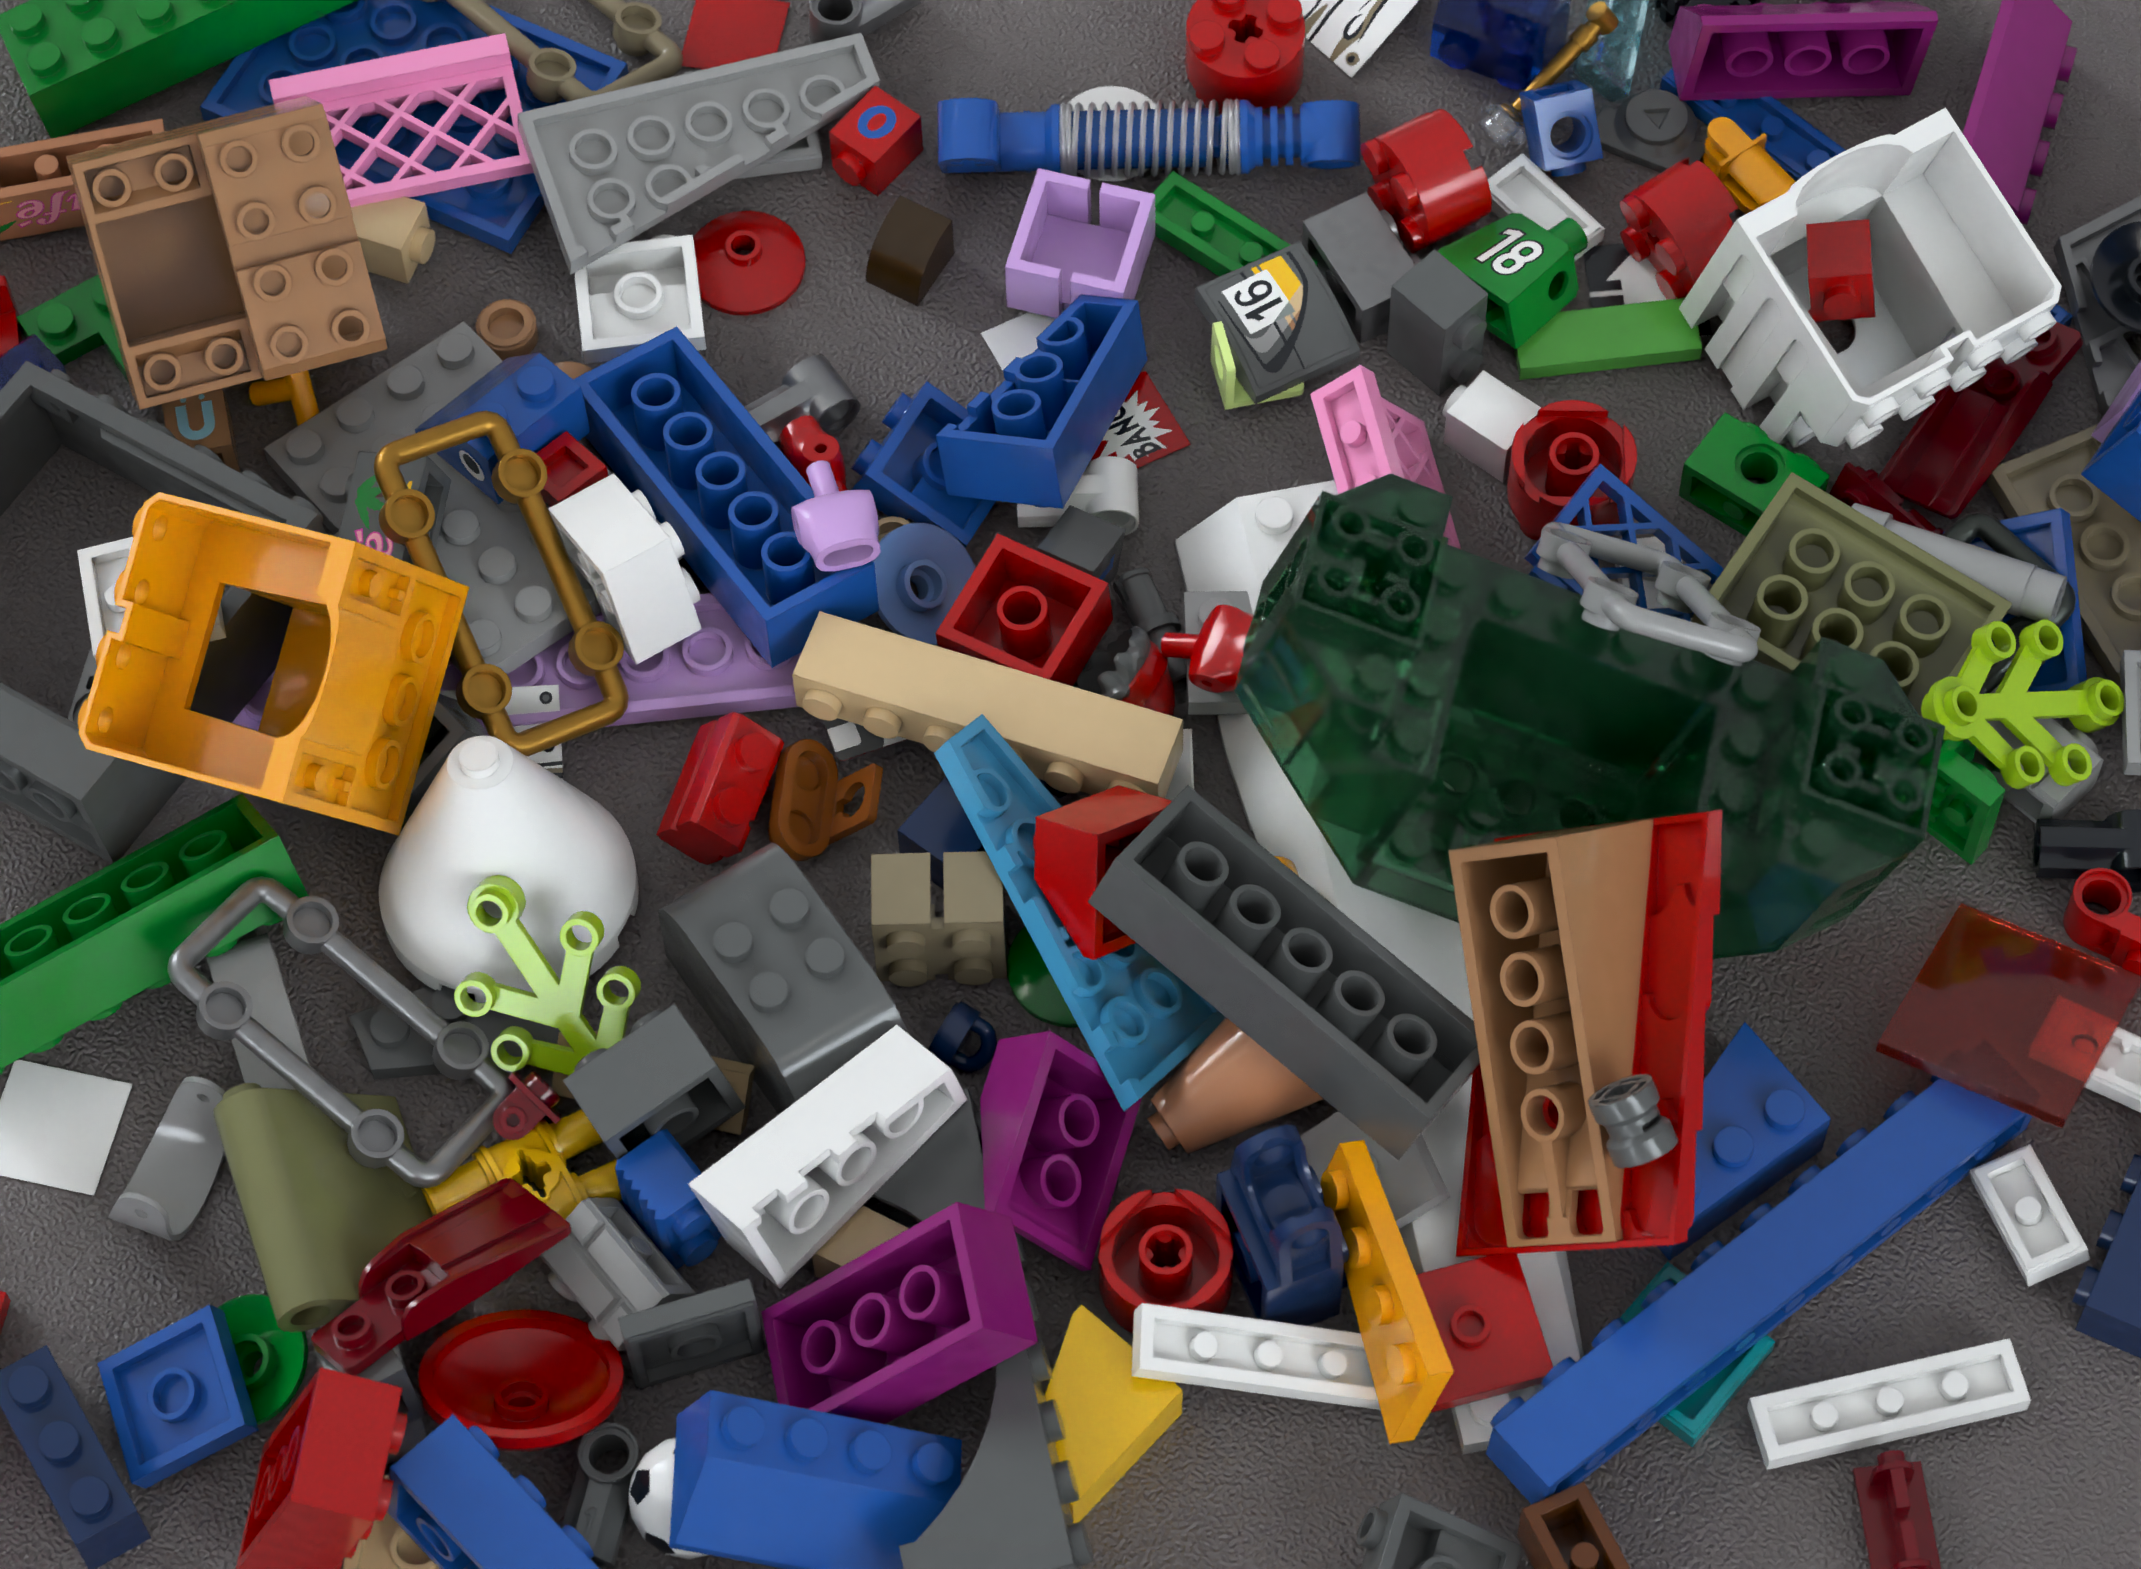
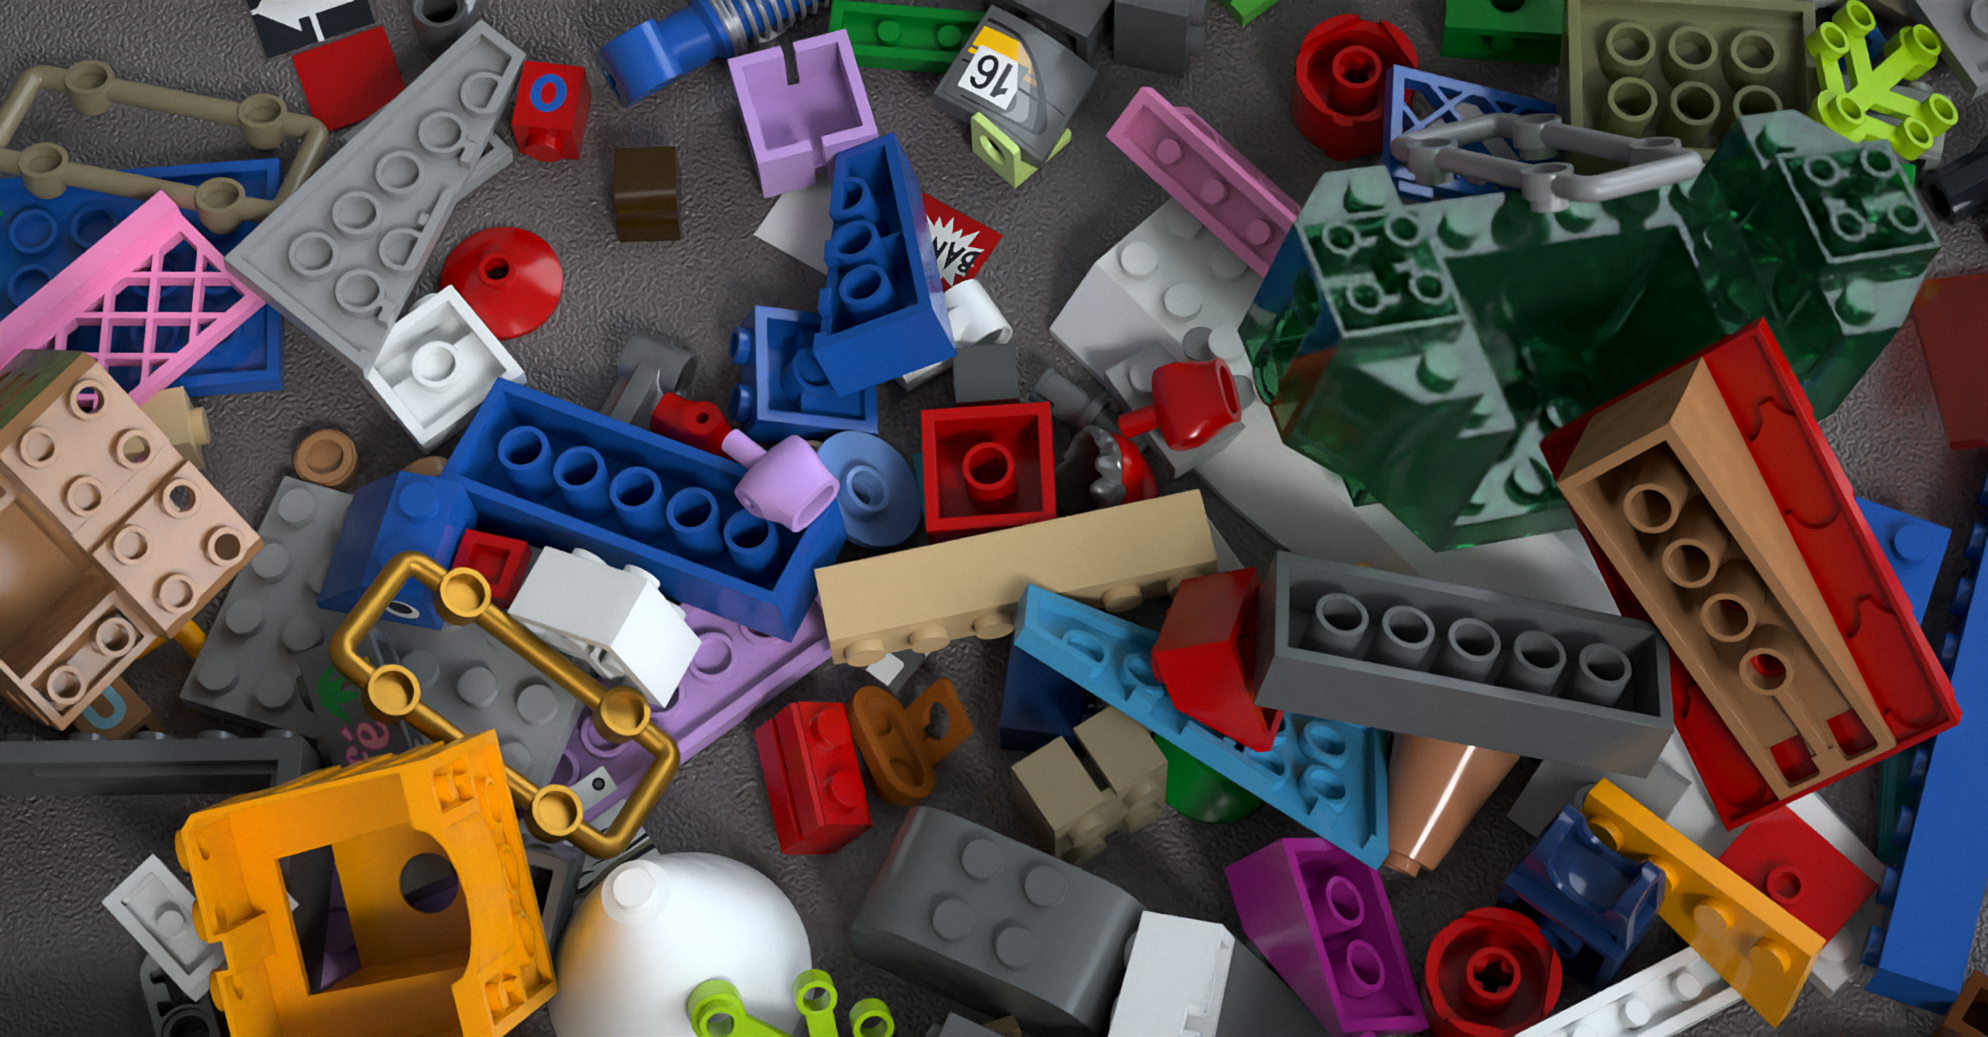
camera: 30 degrees left, 5 degrees up
dark blue tile [928,1001,997,1073] -> none
white brick [1442,370,1541,483] -> none
dark grey wheel [1588,1074,1678,1168] -> none

